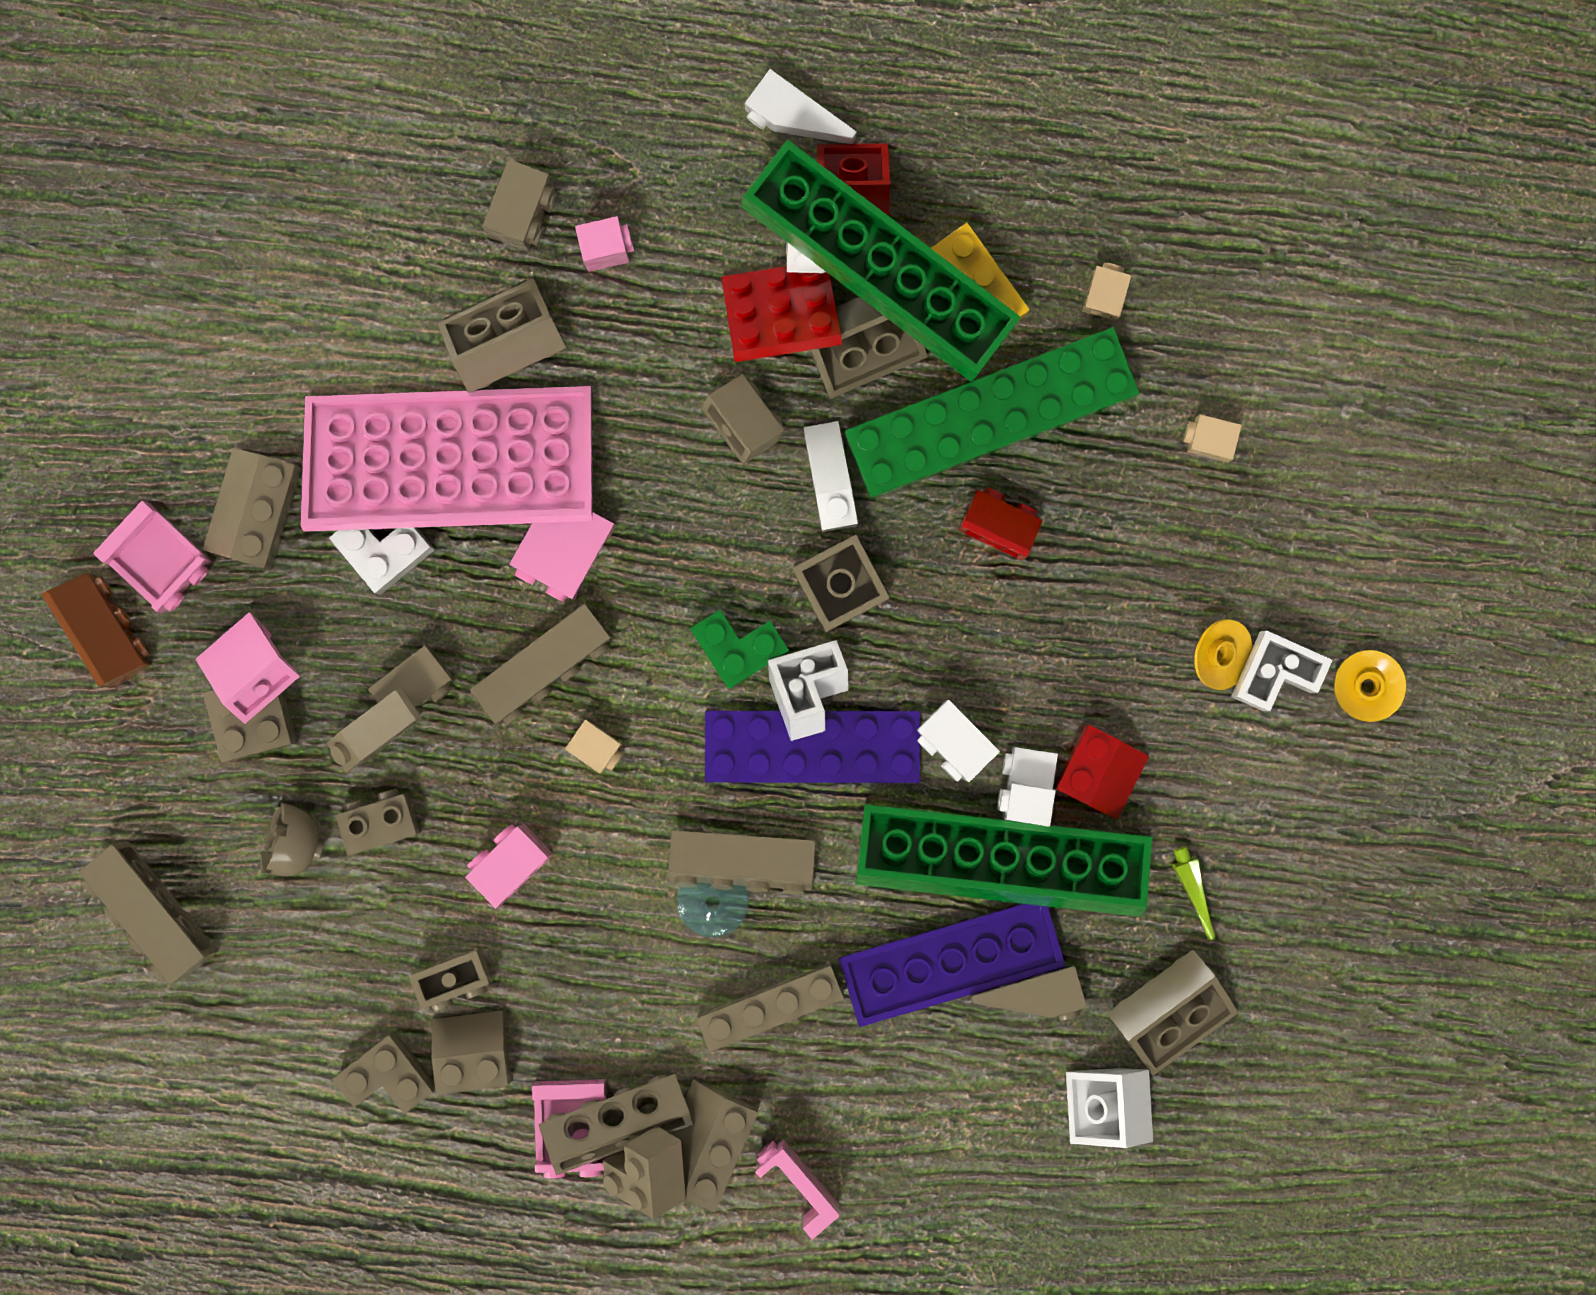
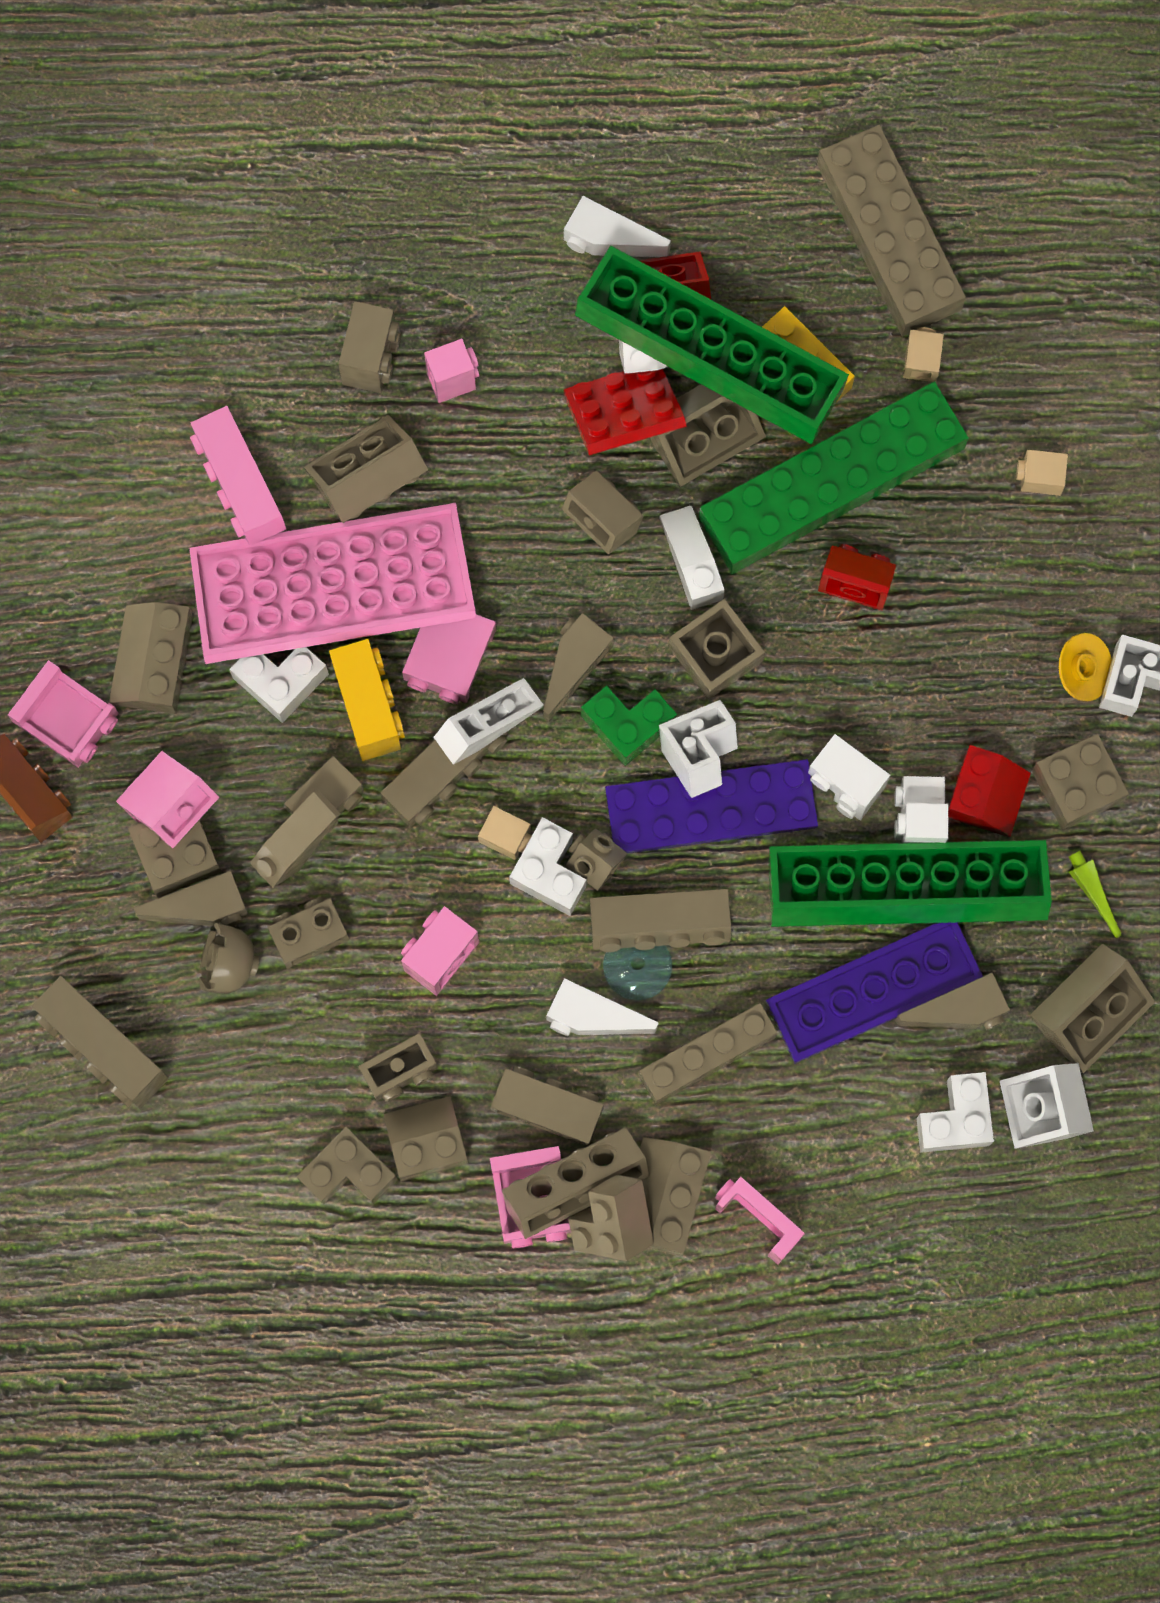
camera: 10 degrees left, 10 degrees down
none -> dark tan slope [134,871,248,927]
none -> bright pink brick [190,406,286,546]
none -> yellow brick [329,639,405,761]
none -> white slope [434,678,543,765]
none -> dark tan brick [491,1066,604,1147]
none -> white brick [509,817,587,916]
none -> dark tan slope [543,613,614,722]
none -> white slope [546,978,658,1036]
none -> dark tan brick [565,828,628,891]
none -> dark tan brick [817,125,966,337]
none -> white brick [916,1072,994,1153]
none -> dark tan brick [1032,733,1129,831]

